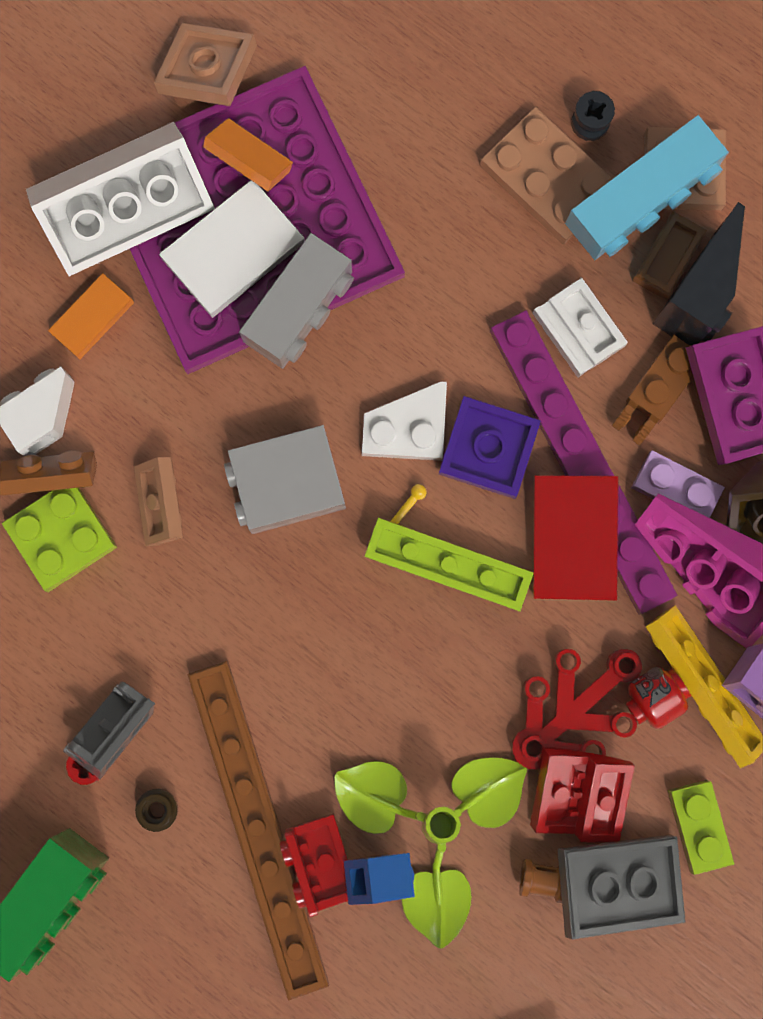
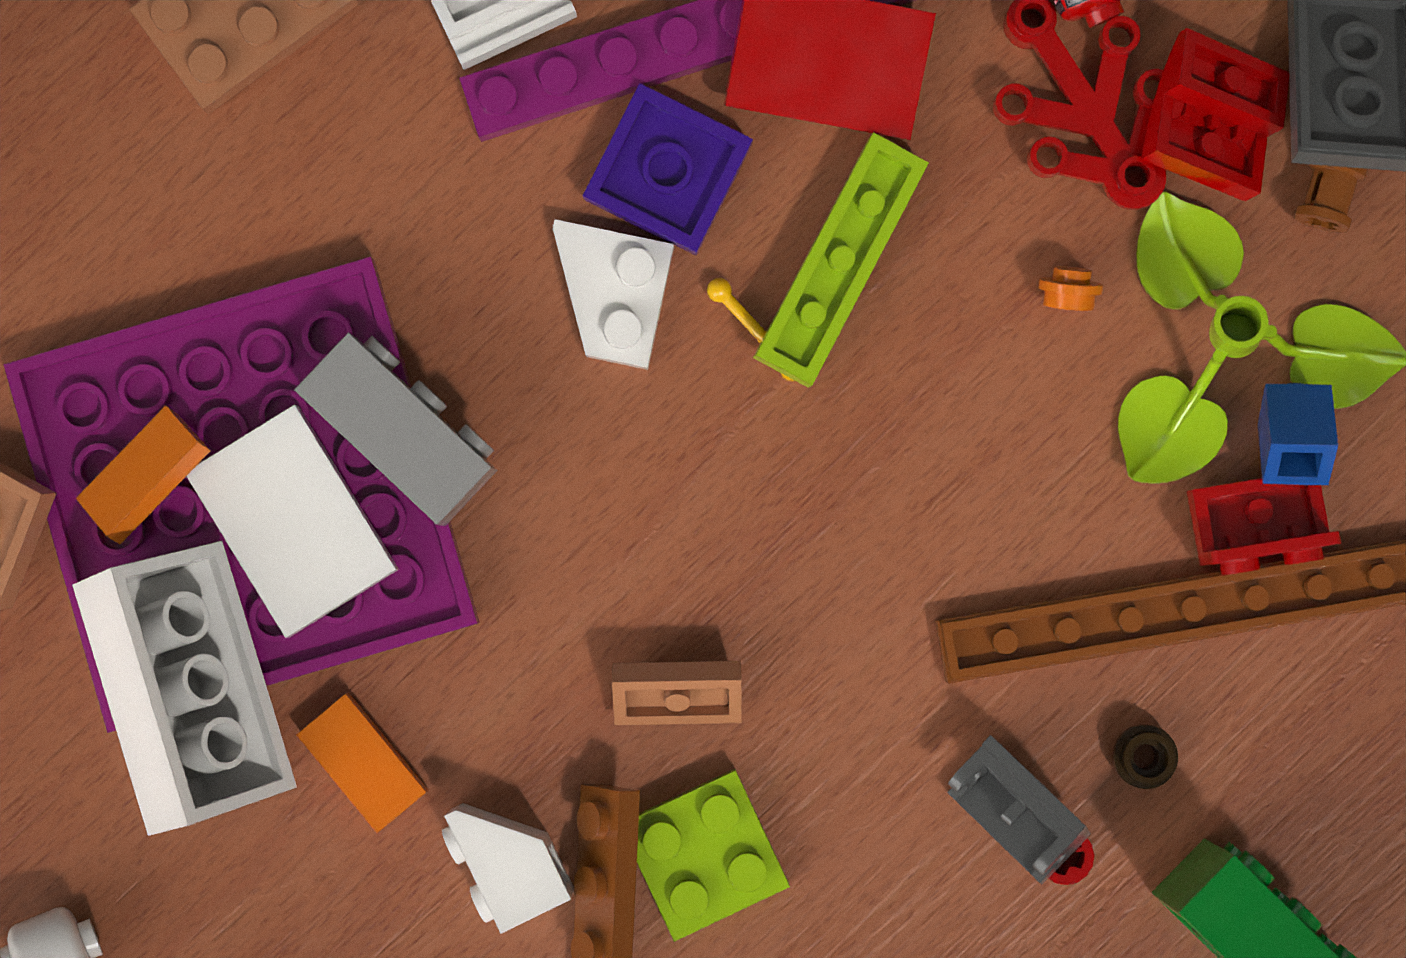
camera: 75 degrees left, 5 degrees up
light grey brick [224,425,346,534] -> none
none -> orange plate [1038,266,1103,311]

